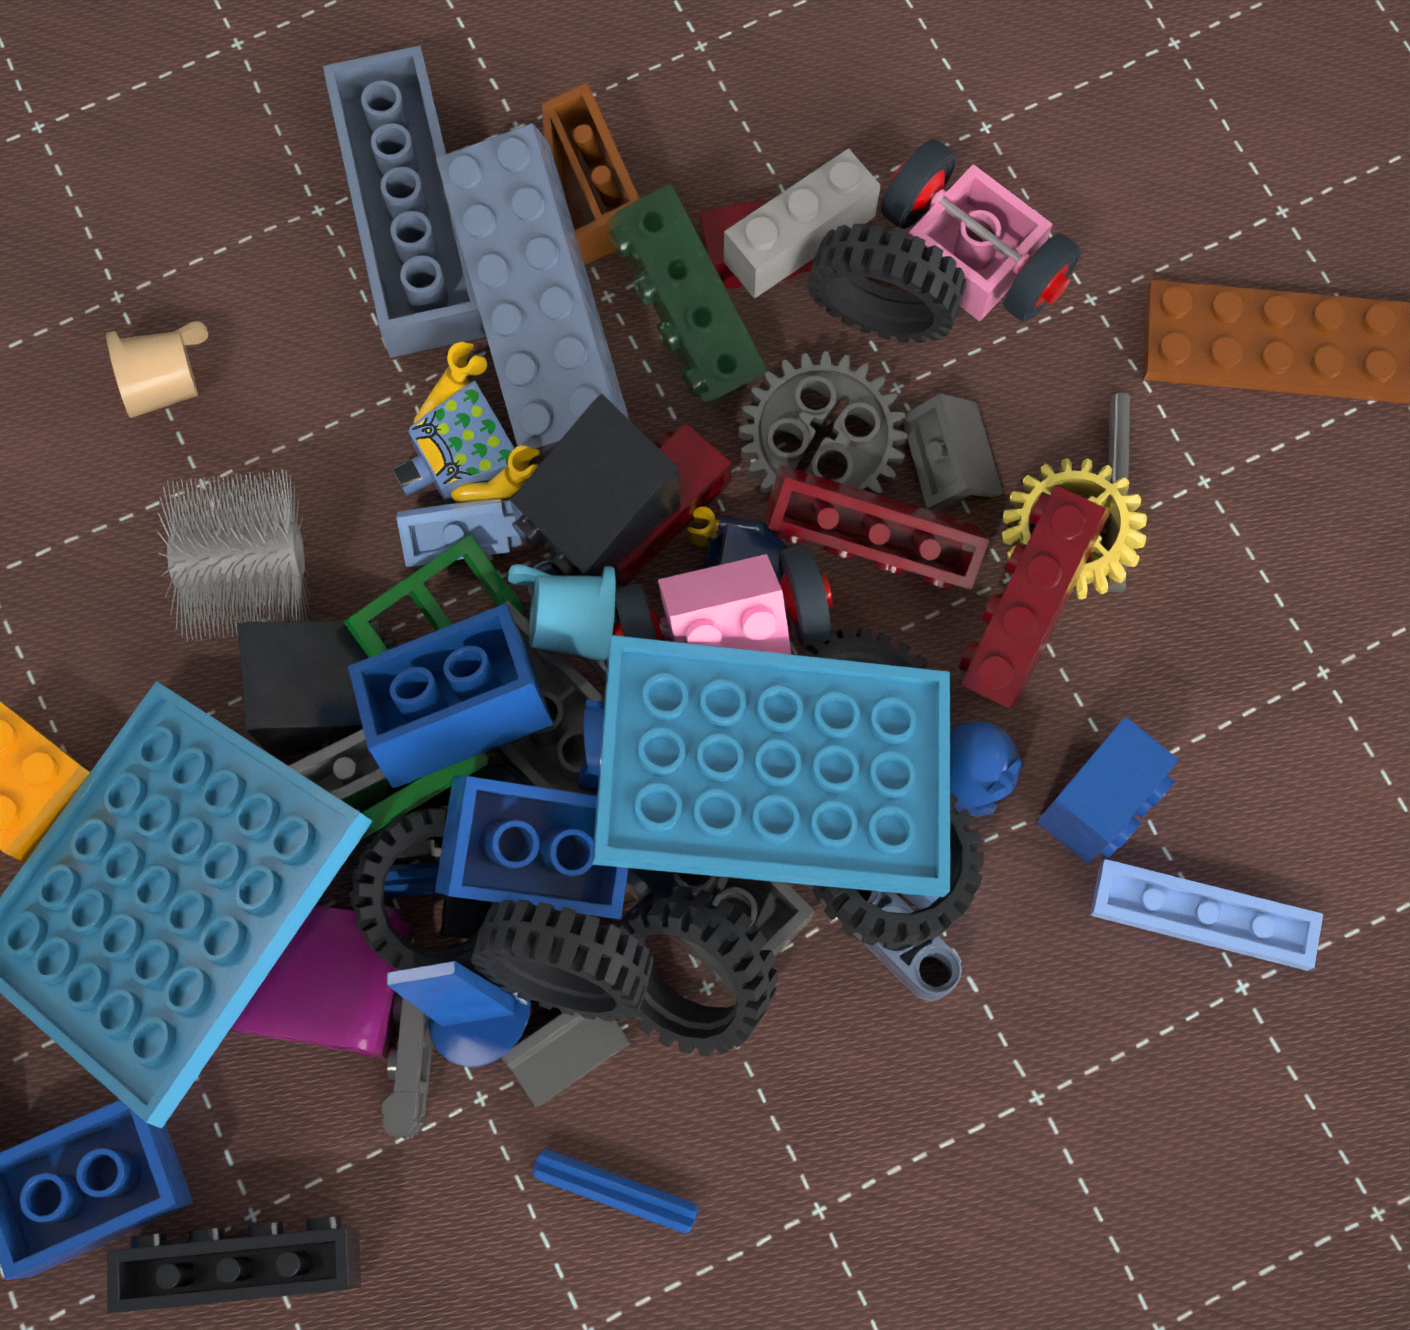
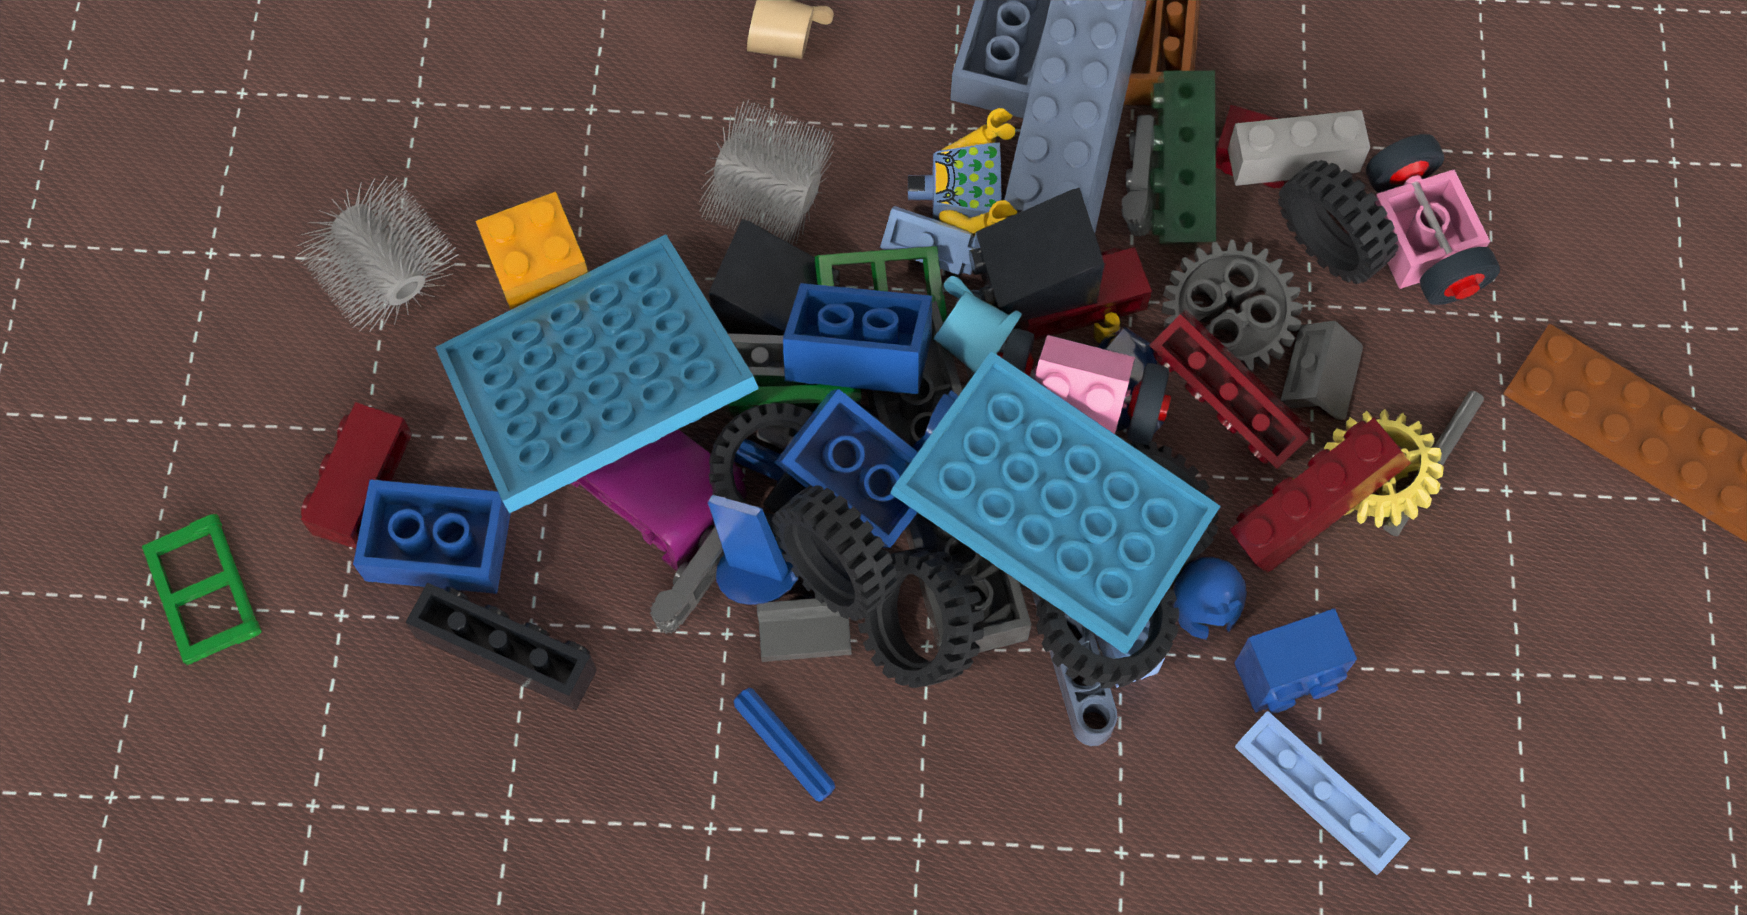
camera: 30 degrees right, 5 degrees down
none -> dark grey hinge [1121,115,1162,237]

